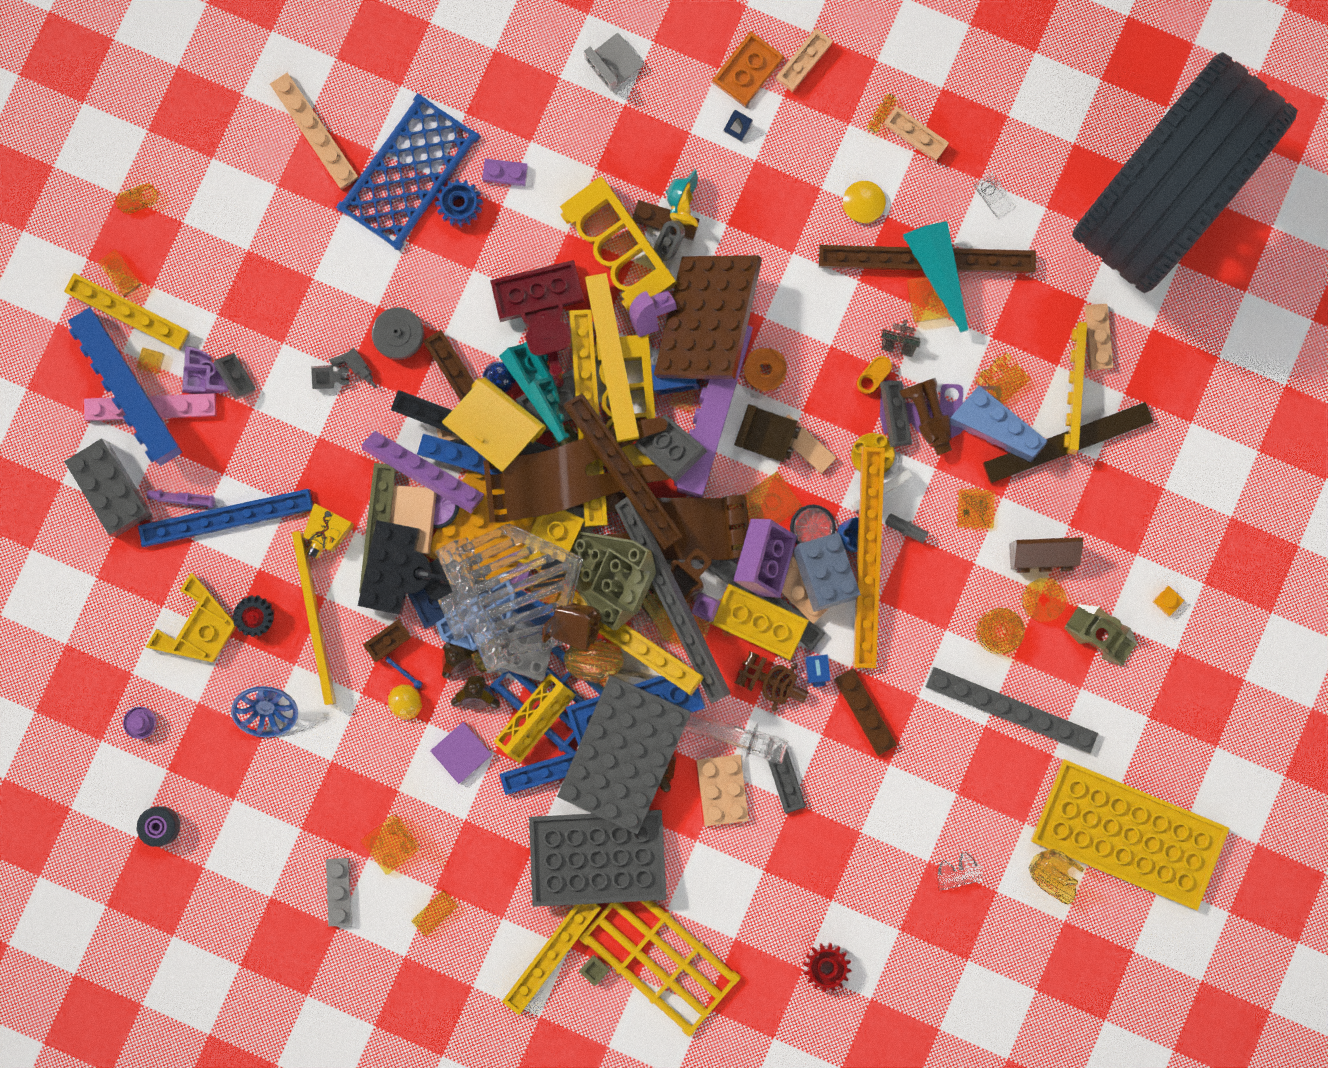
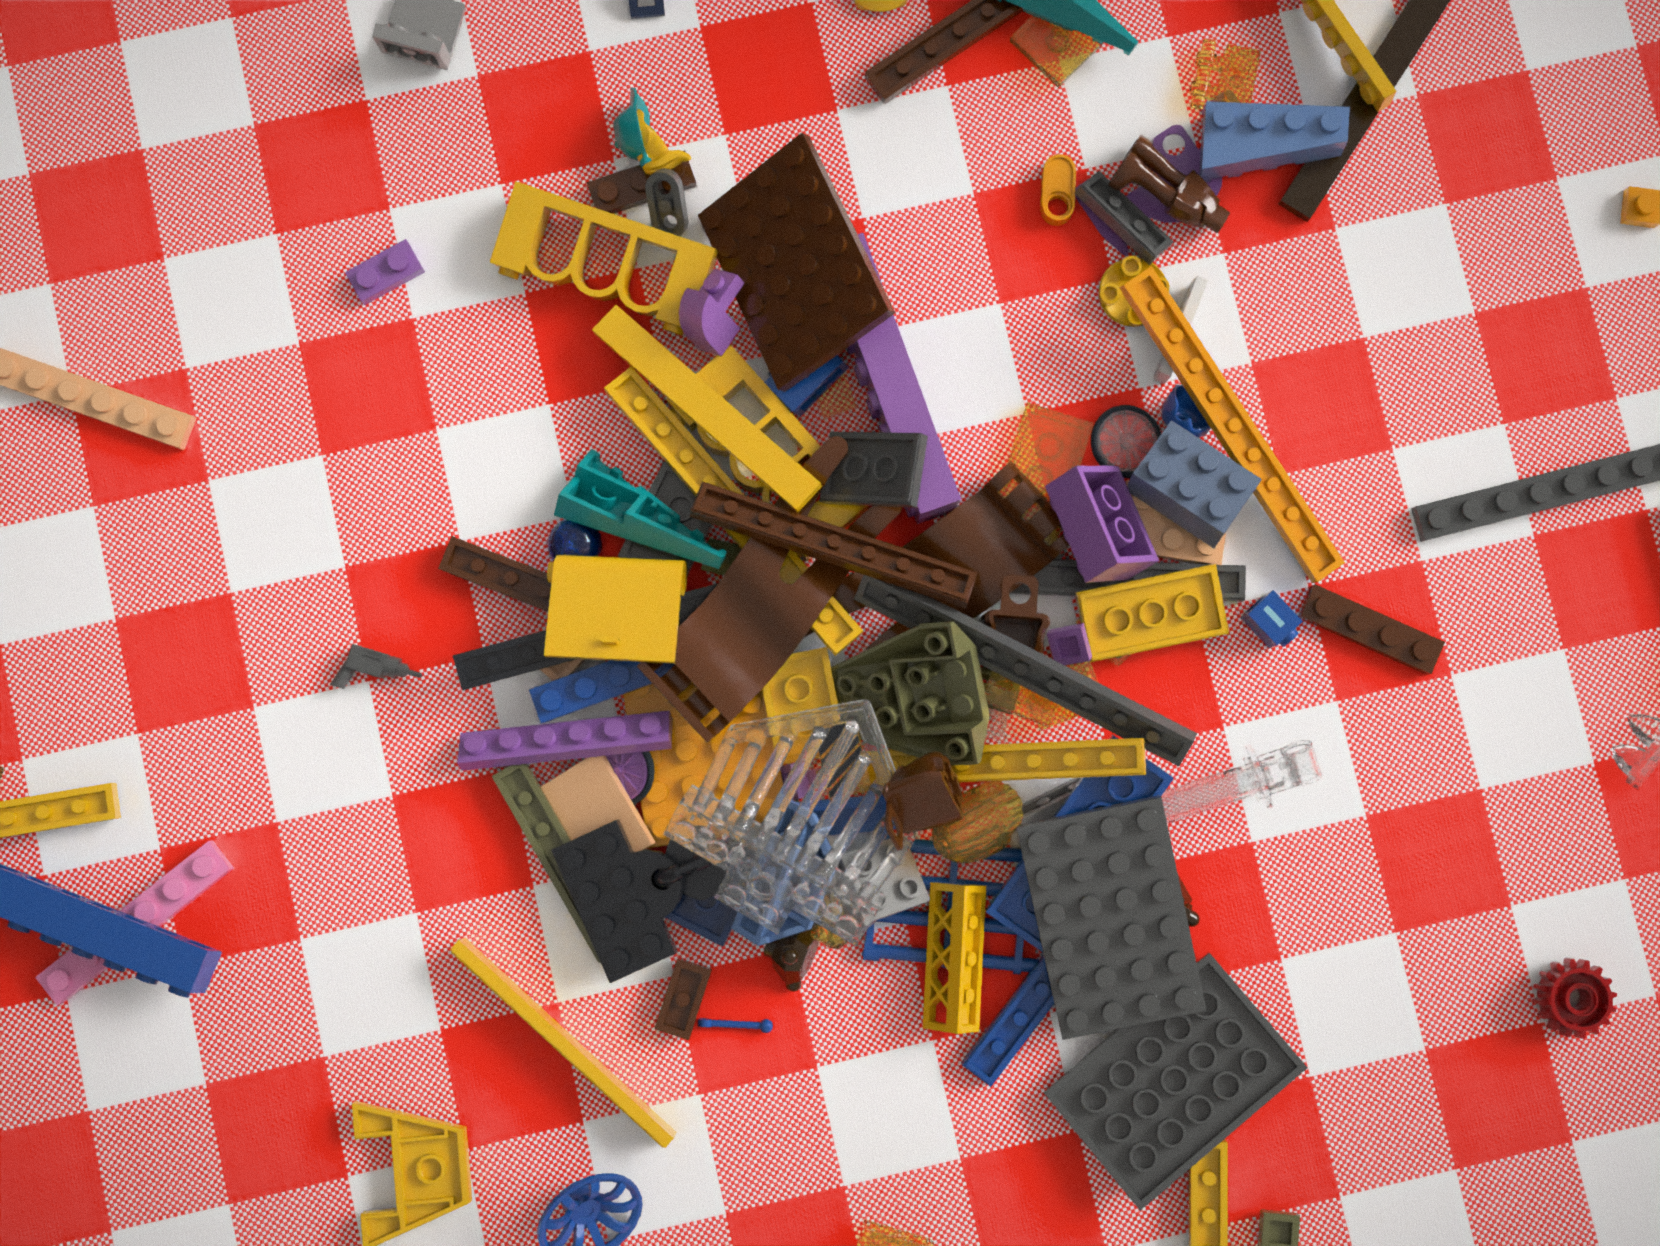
camera: 40 degrees left, 0 degrees up
dark grey brick [64,438,153,538] -> none
clear yellow plate [136,347,165,375] -> none
blue tile [138,489,313,547] -> none
medium lavender piece [147,489,215,508] -> none
medium lavender brick [182,346,228,394] -> none
dark grey plate [214,353,256,400] -> none
black wheel [233,595,274,637] -> none
yellow torso [303,504,355,559] -> none
dark grey plate [311,365,349,389] -> none
blue door [335,93,481,251] -> none
dark grey wheel [372,307,425,360] -> none
yellow hair [388,684,422,720] -> none
medium lavender tile [430,722,492,784] -> none
blue gear [435,179,483,227] -> none
dark brown rock [451,676,501,710] -> none
dark red plate [490,260,584,387] -> none
yellow door [579,901,741,1037] -> none
light nougat plate [697,754,749,826] -> none
dark brown panel [734,404,802,463] -> none
reddish brown torso [734,651,809,712] -> none
orange plate [743,348,787,392] -> none
dark grey tile [764,744,806,814] -> none
light nougat tile [786,414,836,474] -> none
clear smoke hips [881,319,921,357] -> none
dark grey axle [885,513,929,544] -> none
clear yellow piece [957,487,995,530] -> none
clear yellow wheel [976,608,1025,654] -> none
reddish brown slope [1009,537,1083,573] -> none
plate [1021,578,1067,622] -> none
olive piece [1064,604,1138,666] -> none

